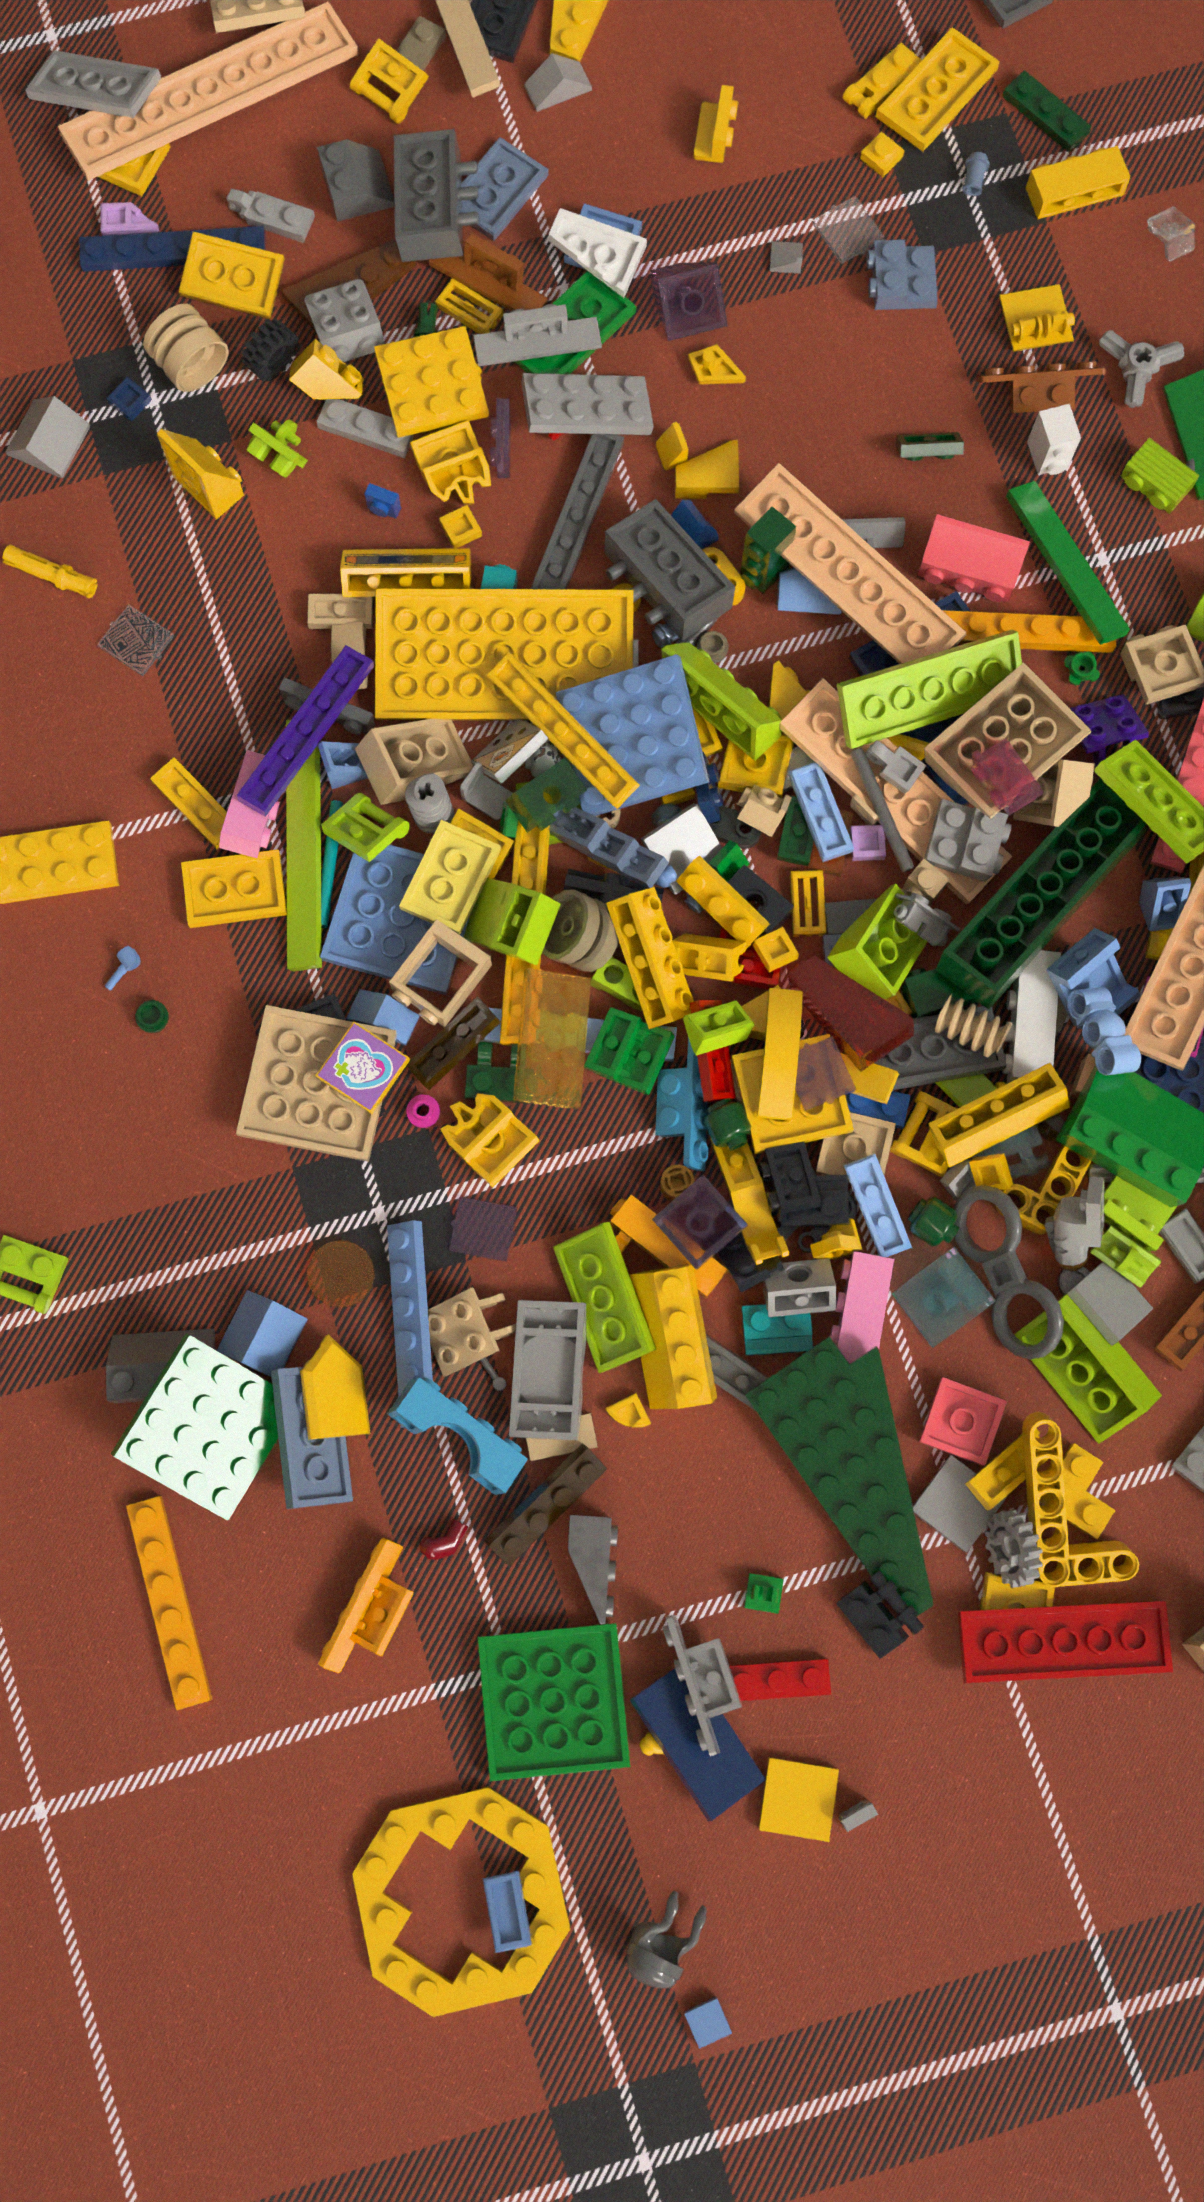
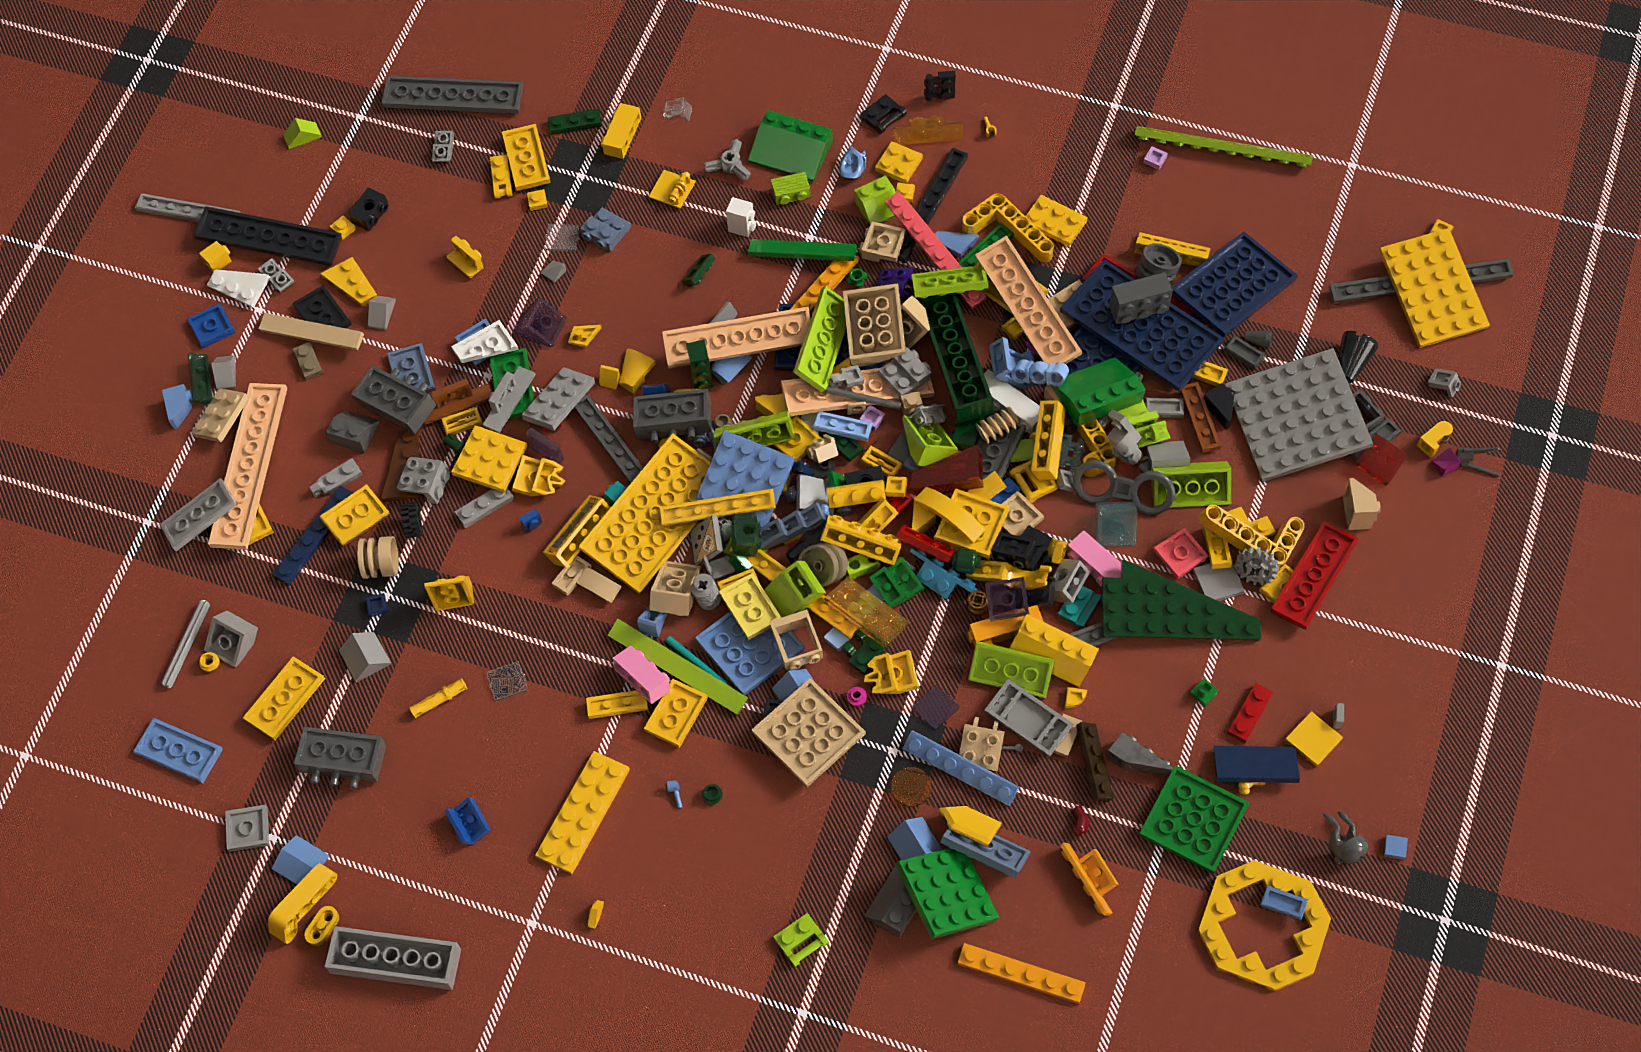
camera: 50 degrees left, 15 degrees down
lavender tile [101,202,160,236] -> none
dark purple plate [237,645,374,817] -> none
lime hips [246,420,308,478] -> none
dark grey plate [279,677,375,735] -> none
yellow slope [289,339,363,399] -> none
tile [315,1021,410,1115] -> none
lime plate [321,793,410,862] -> none
yellow plate [350,38,429,124] -> none
dark azure arch [387,1377,528,1495] -> none
dark brown plate [406,996,501,1090] -> none
yellow plate [439,505,482,549] -> none
light grey bracket [663,1615,742,1756] -> none
lime slope [683,1000,755,1055] -> none
piece [795,1036,856,1111] -> none
black plate [836,1570,924,1659] -> none
light blue tile [844,1153,912,1257] -> none
dark green head [907,1197,960,1247] -> none
coral slope [917,514,1030,602] -> none
sand blue pin [962,152,990,196] -> none
yellow plate [969,1153,1013,1190] -> none
clear pink bracket [970,738,1043,816] -> none
dark orange bracket [976,361,1106,413] -> none
medium blue slope [1139,876,1191,931] -> none

